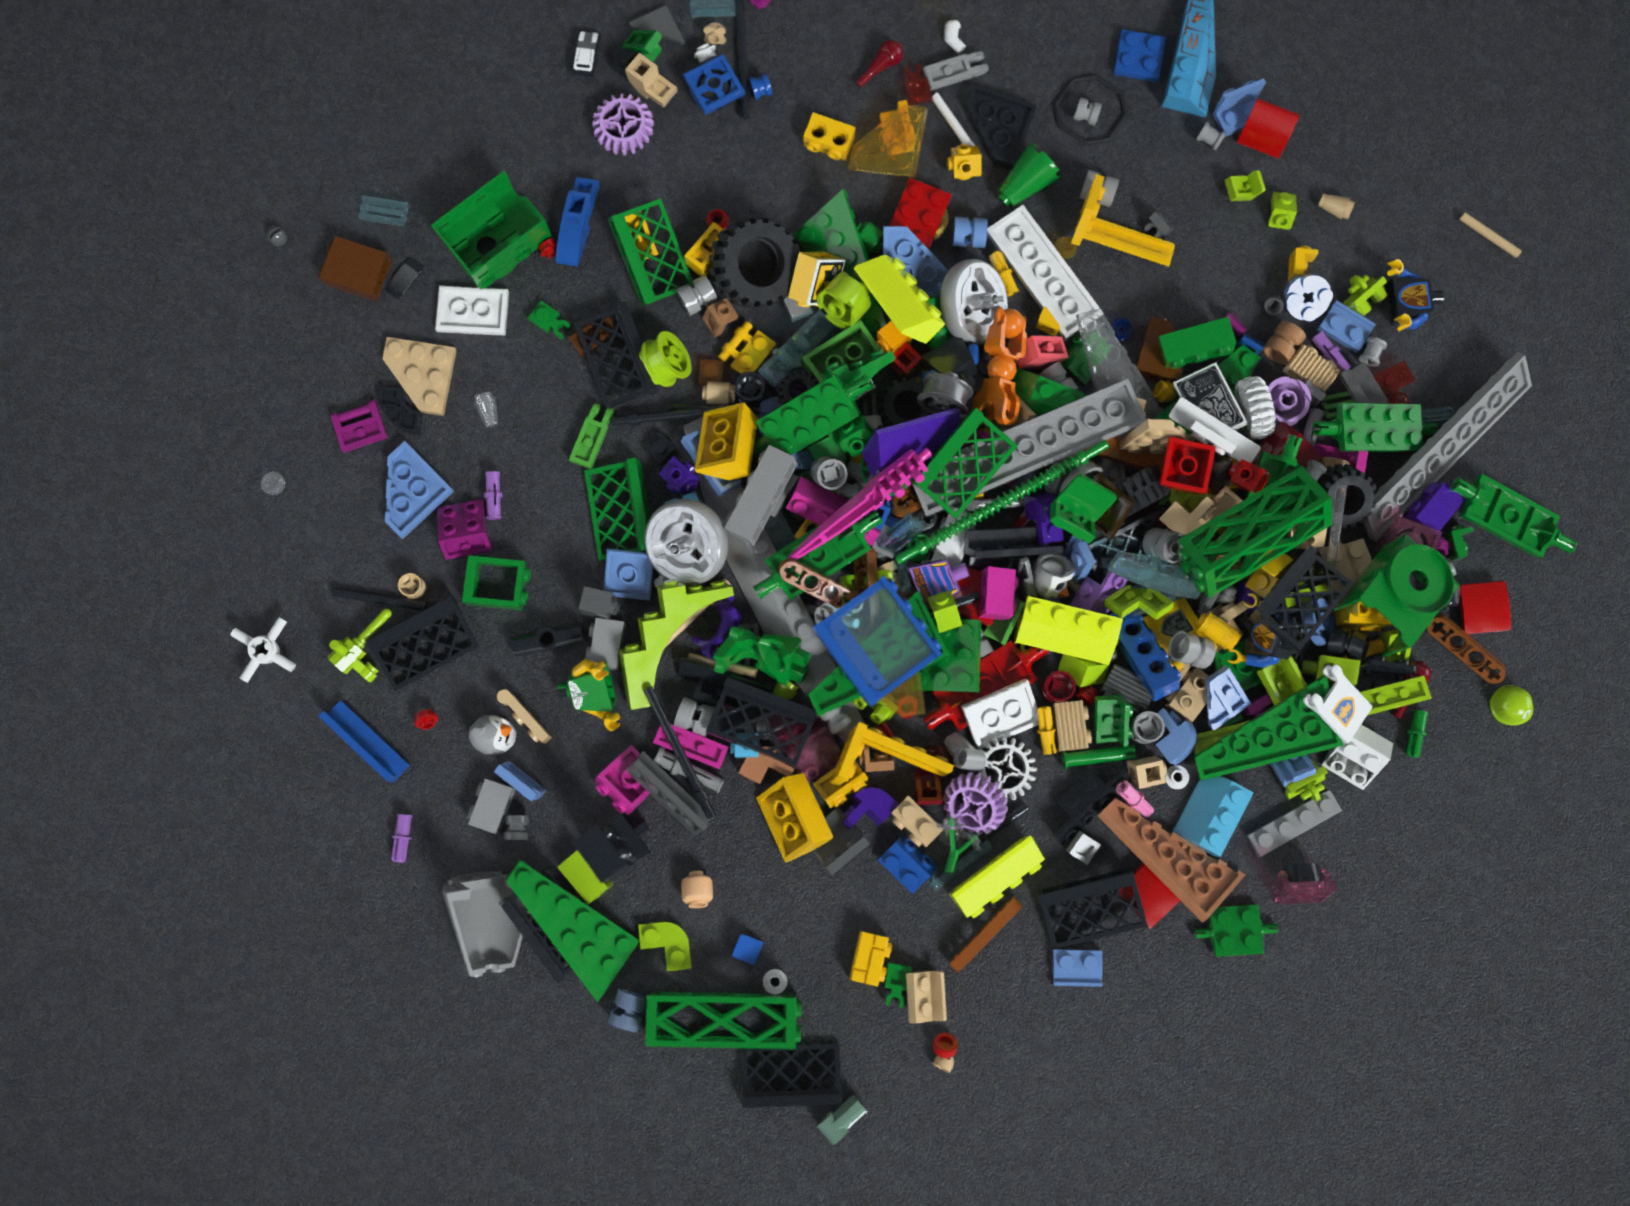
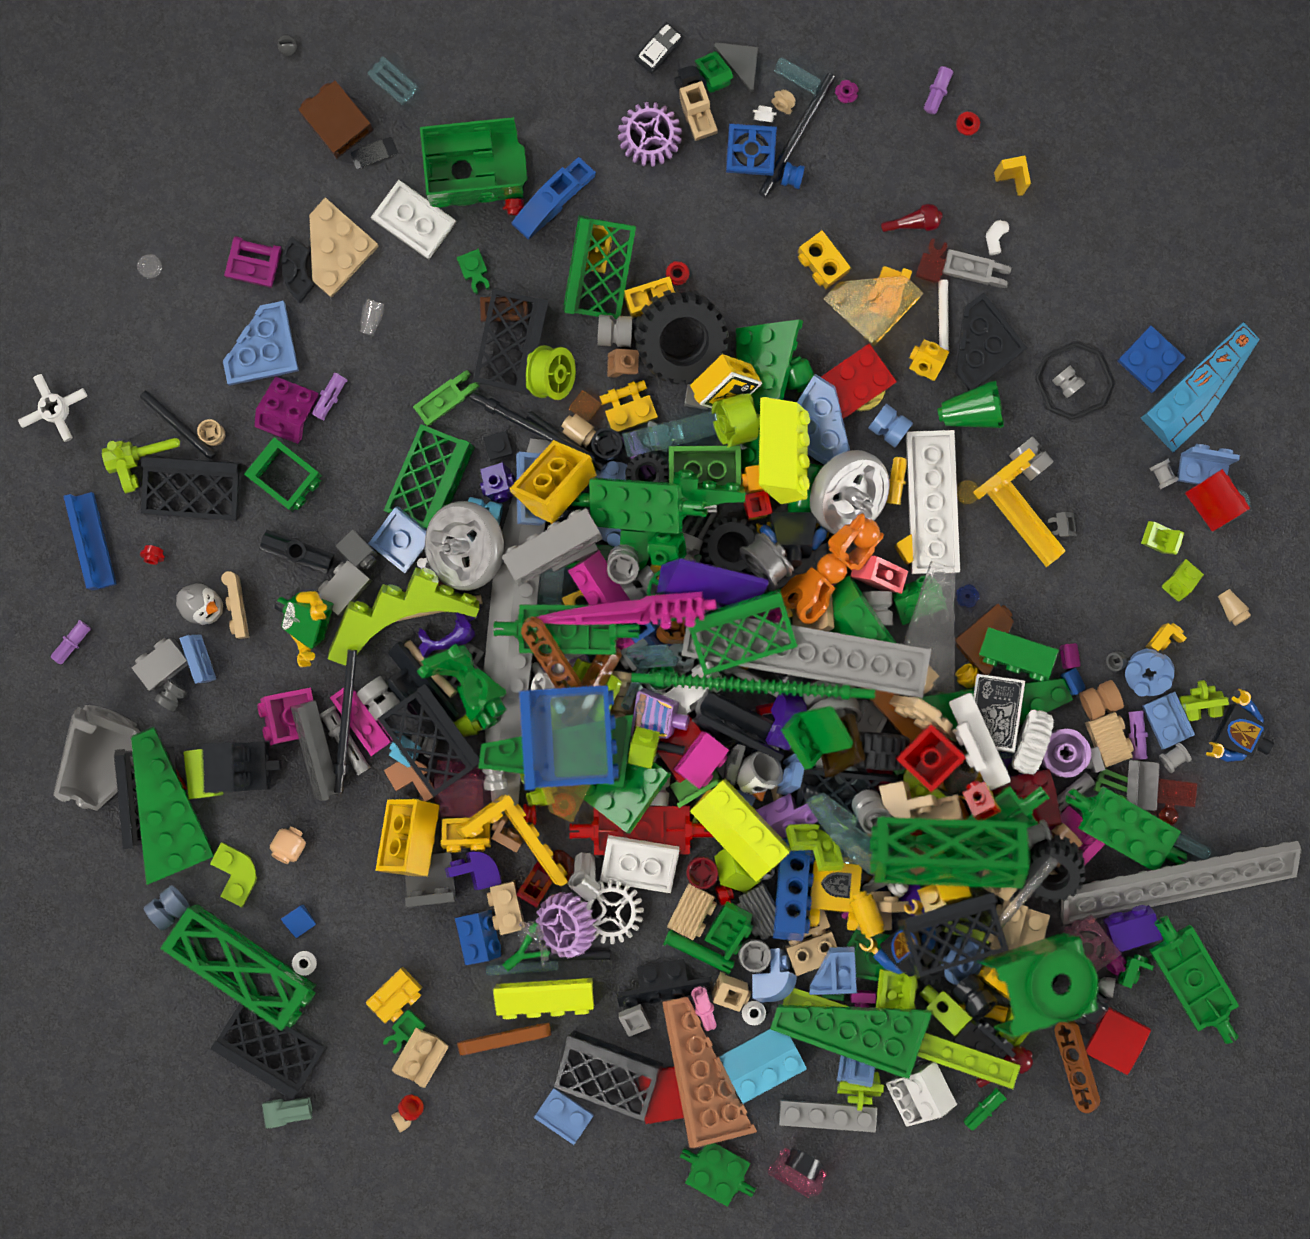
camera: 30 degrees right, 5 degrees up
yellow axle [1037,706,1057,754] -> none
light grey wheel [1169,631,1216,669] -> none
white flag [1303,664,1372,743] -> none
lime helmet [1490,685,1533,726] -> none

